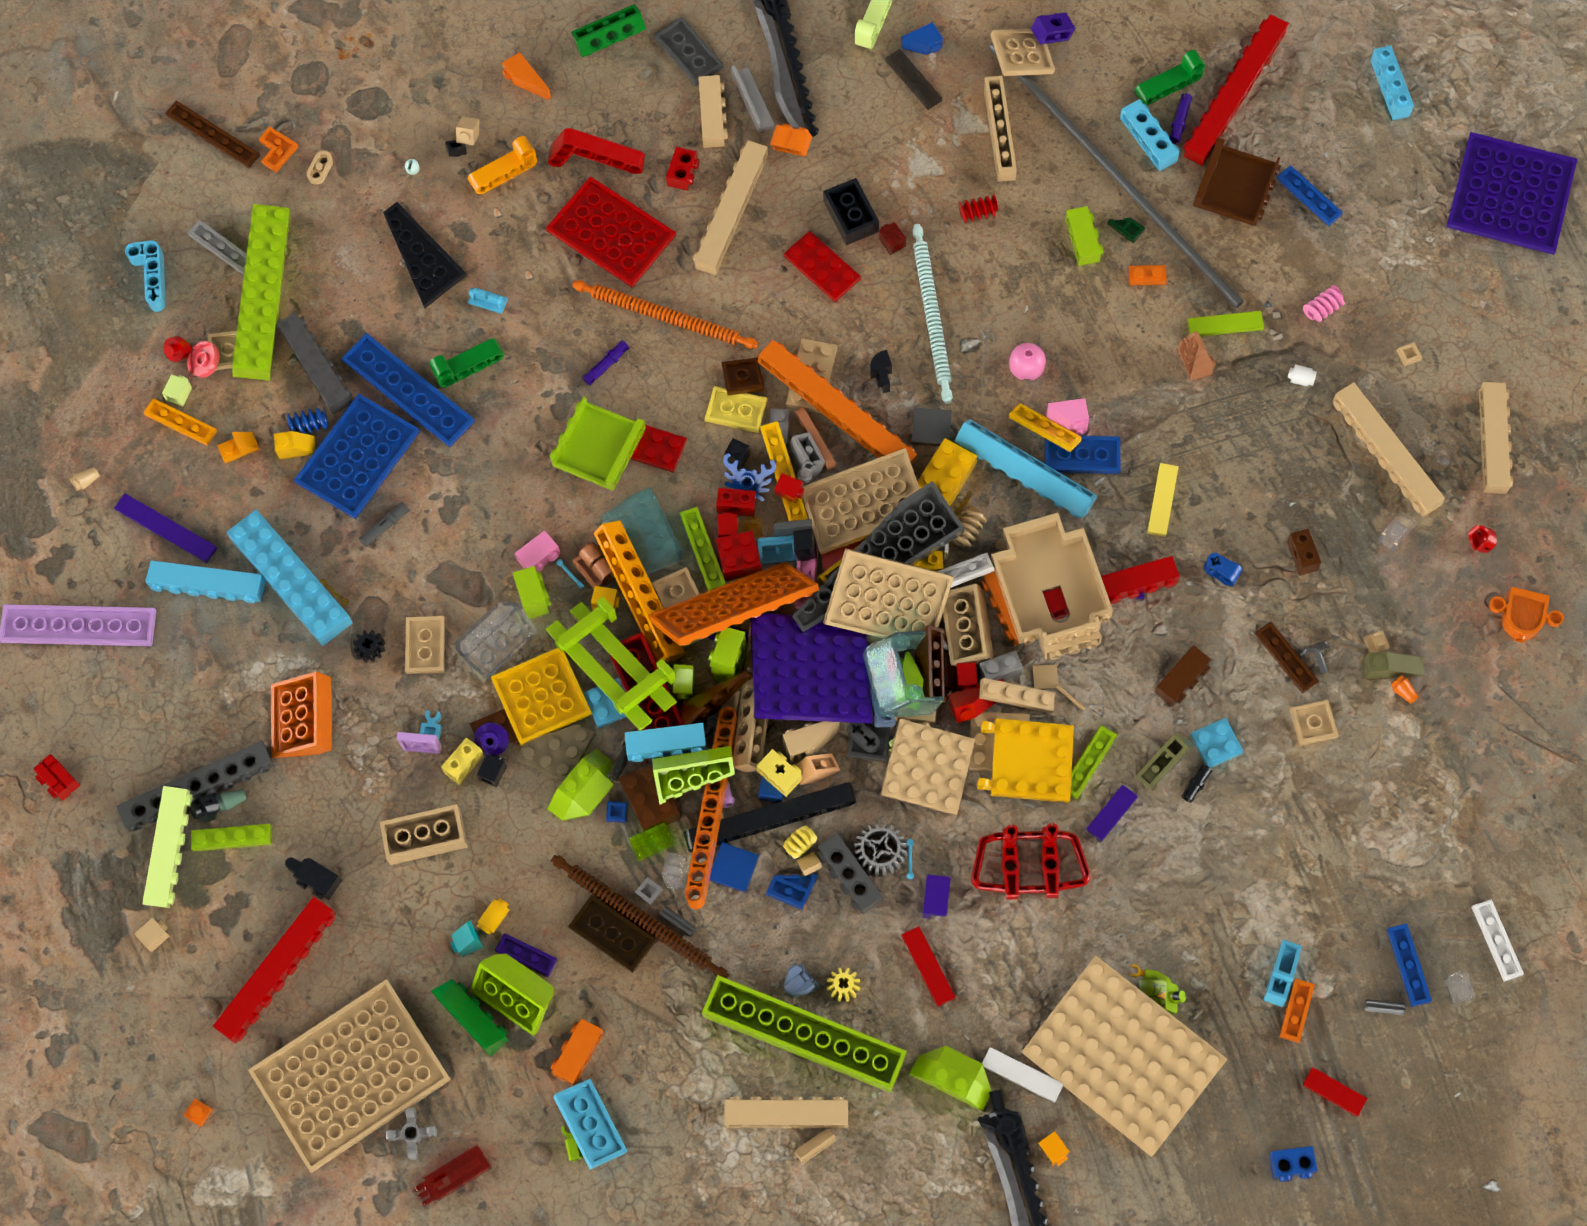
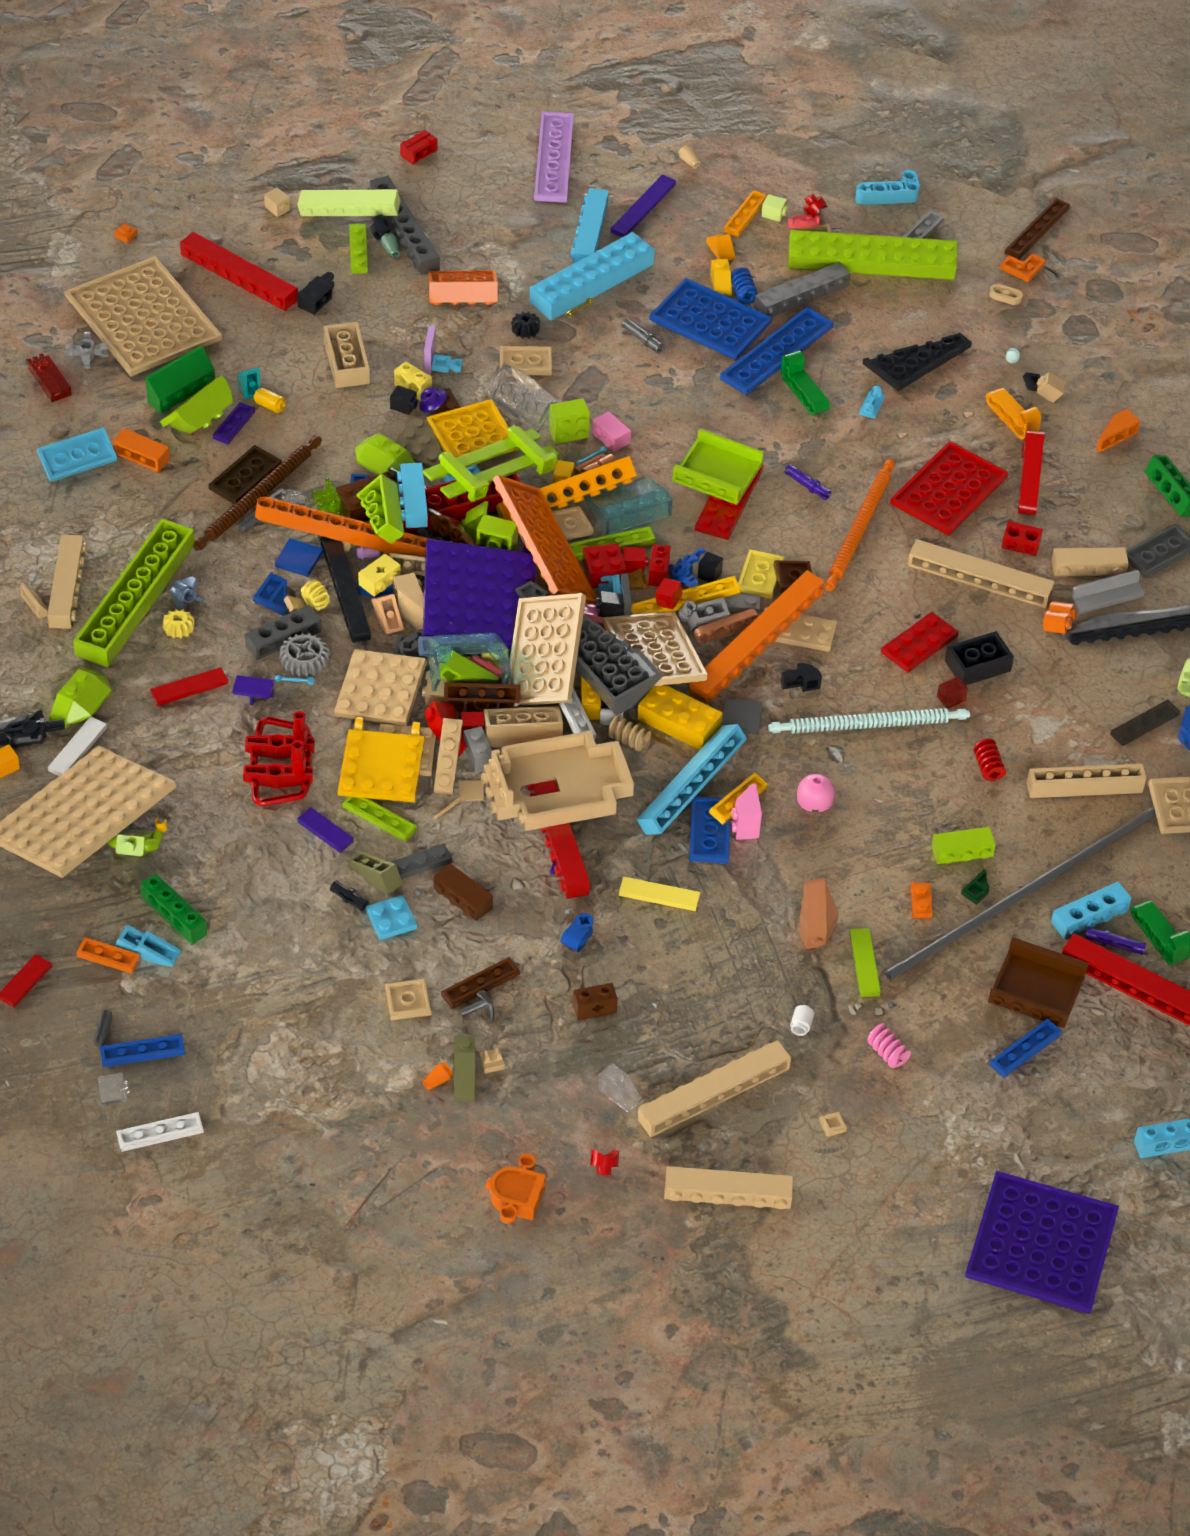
camera: 85 degrees right, 20 degrees down
none -> green brick [140,873,207,945]
none -> dark grey plate [391,844,452,880]

